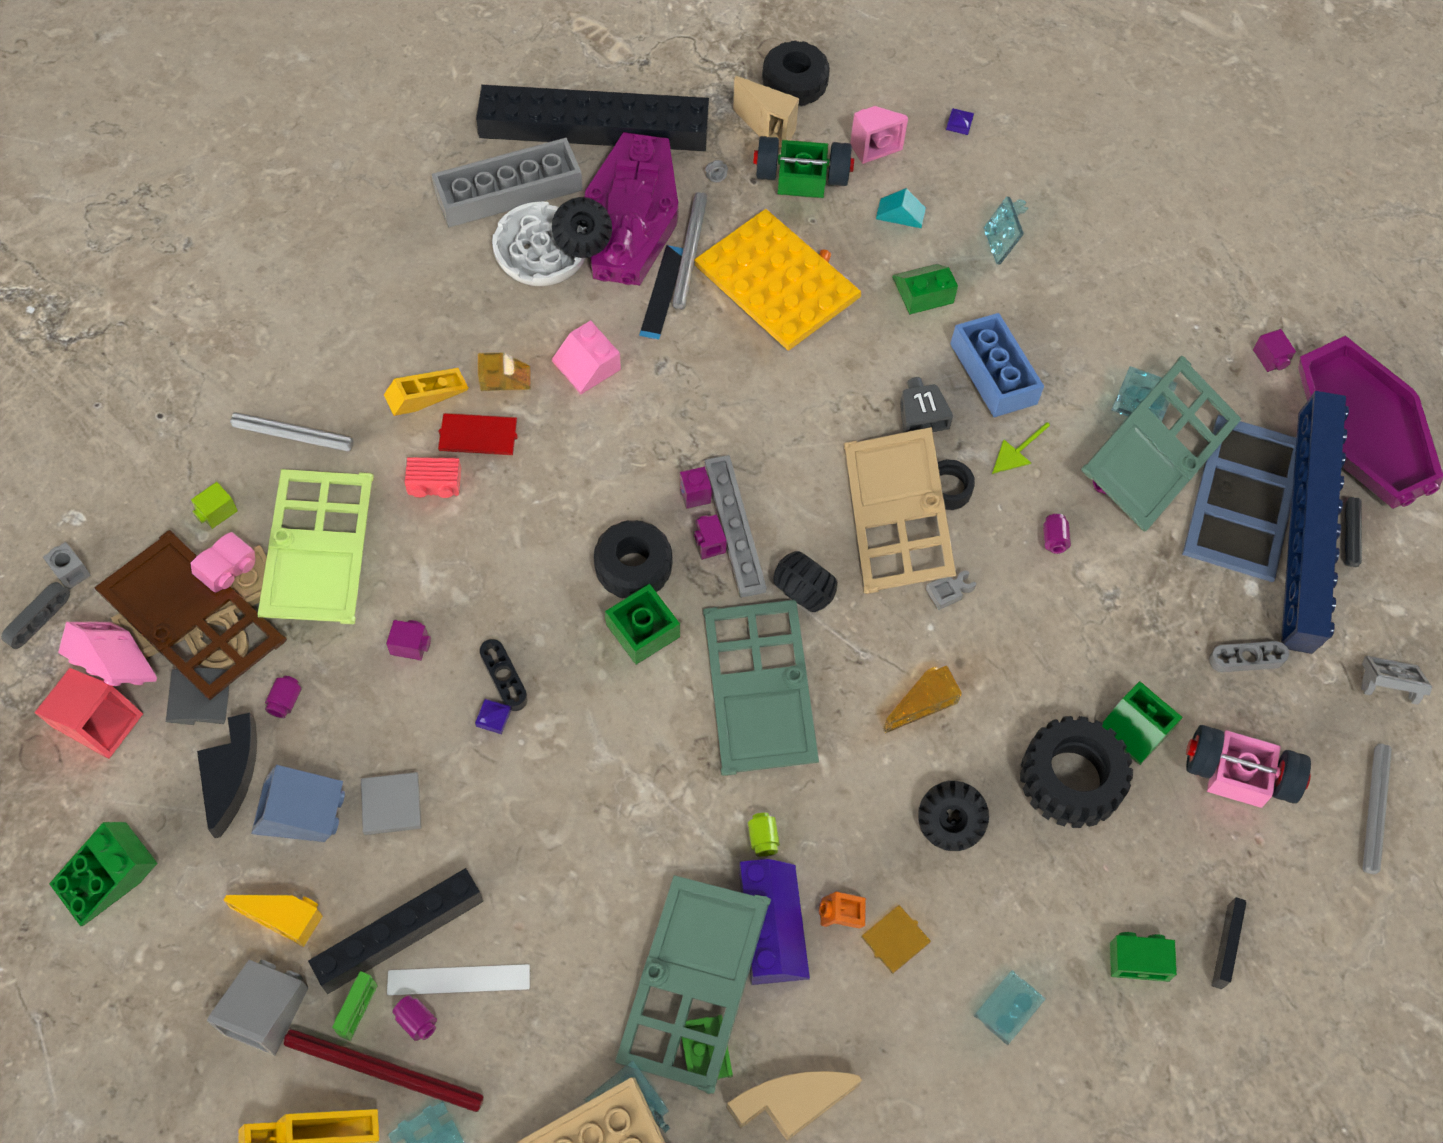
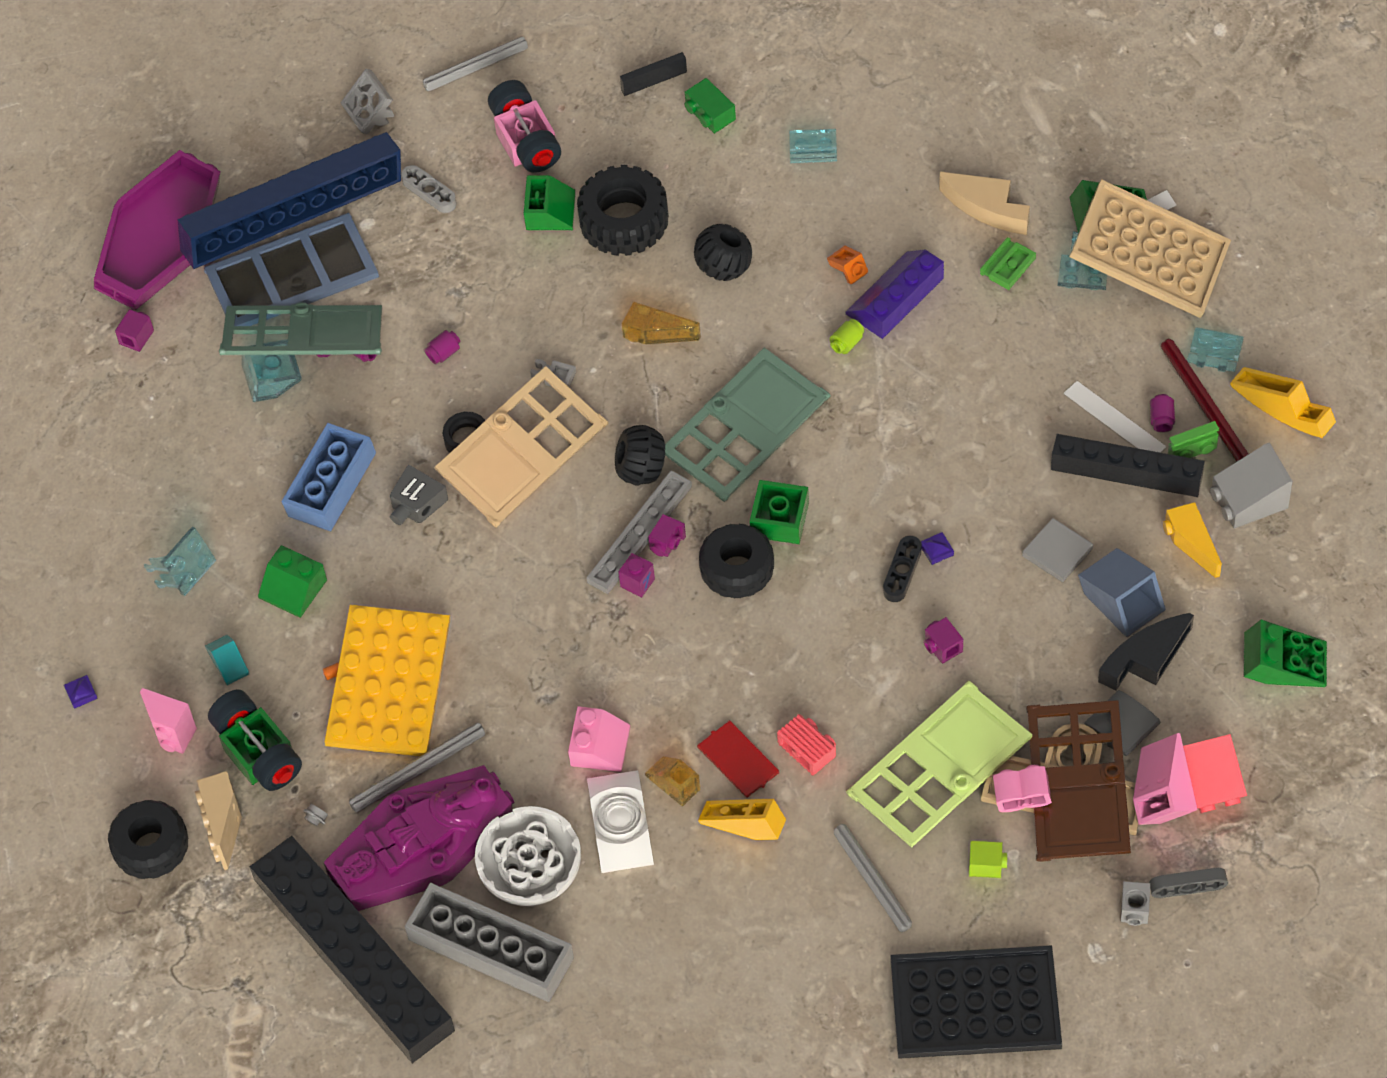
camera: 125 degrees left, 5 degrees down
magenta brick [265,675,302,718] -> none
black wheel [552,197,612,258] -> none
sand green door [615,875,771,1094] -> none
black sticker [639,245,684,340] -> none
clear yellow piece [861,905,931,974] -> none
lime piece [992,422,1050,474] -> none
none -> white slope [587,770,654,873]
none -> black plate [890,945,1062,1059]

